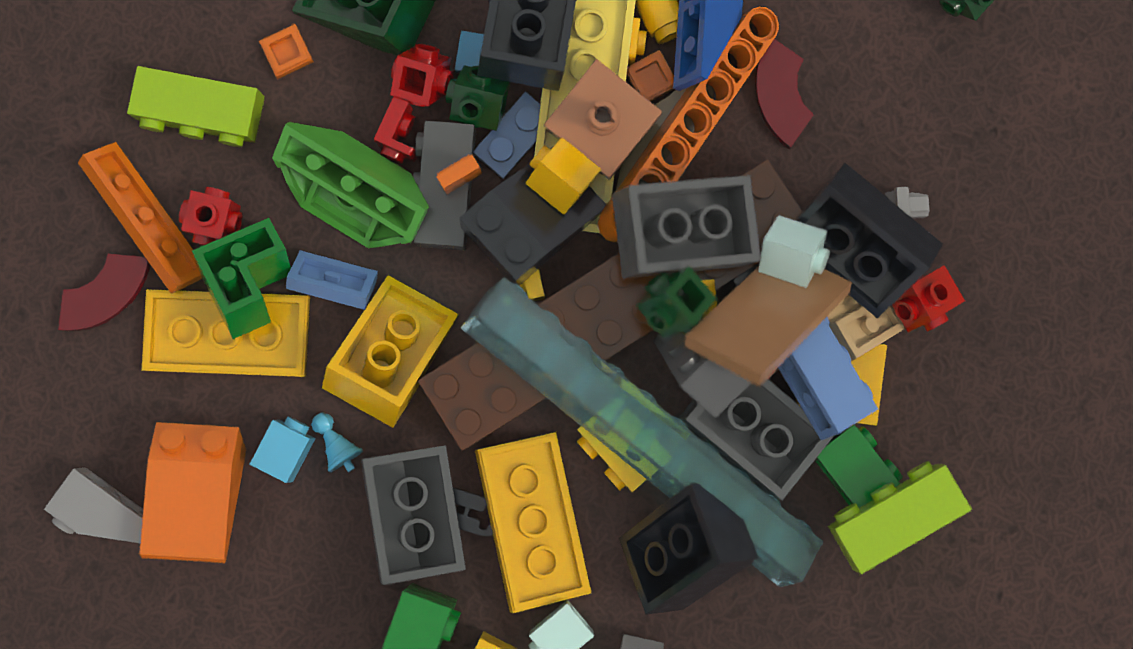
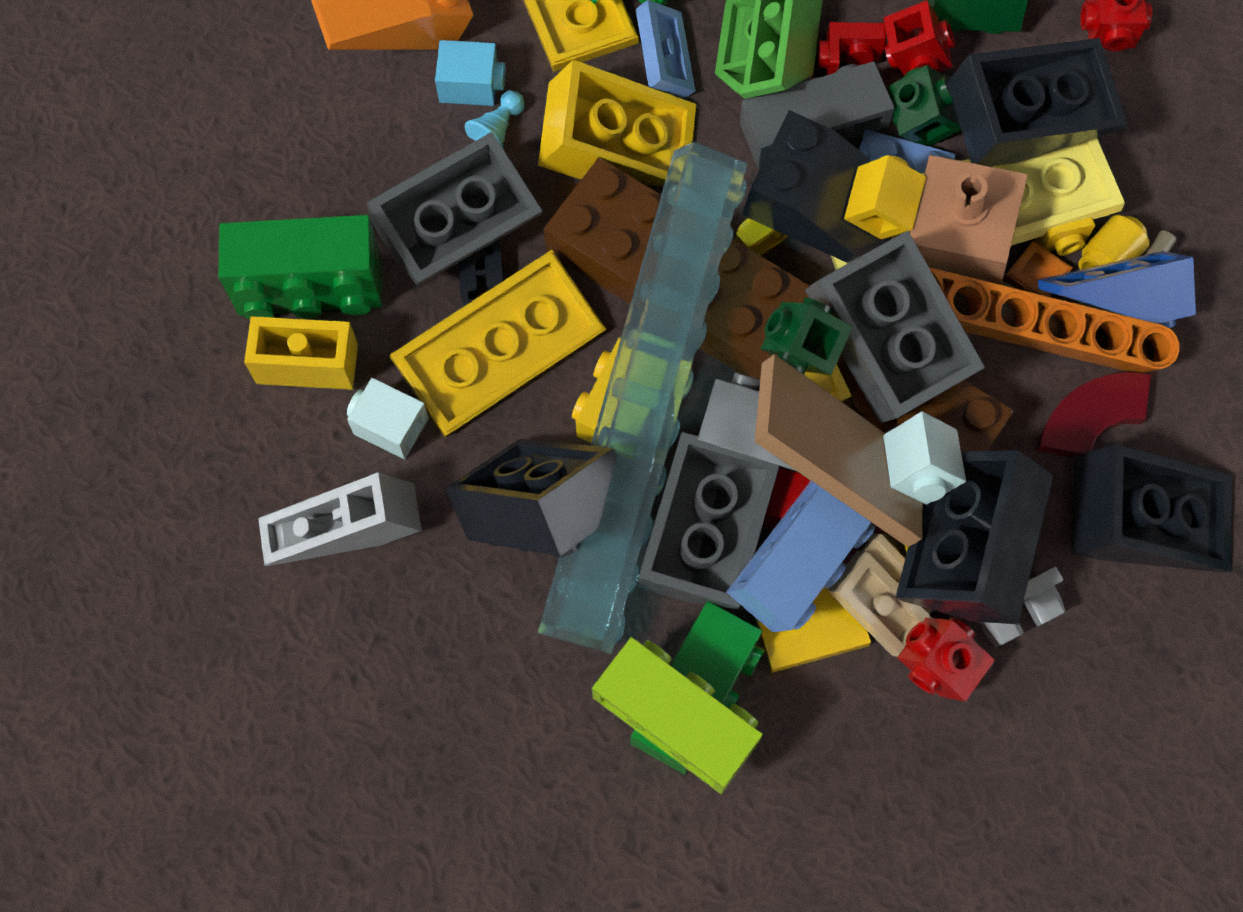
camera: 65 degrees right, 15 degrees down
orange tile [436,154,482,195] -> none
none -> black slope [1072,444,1232,573]

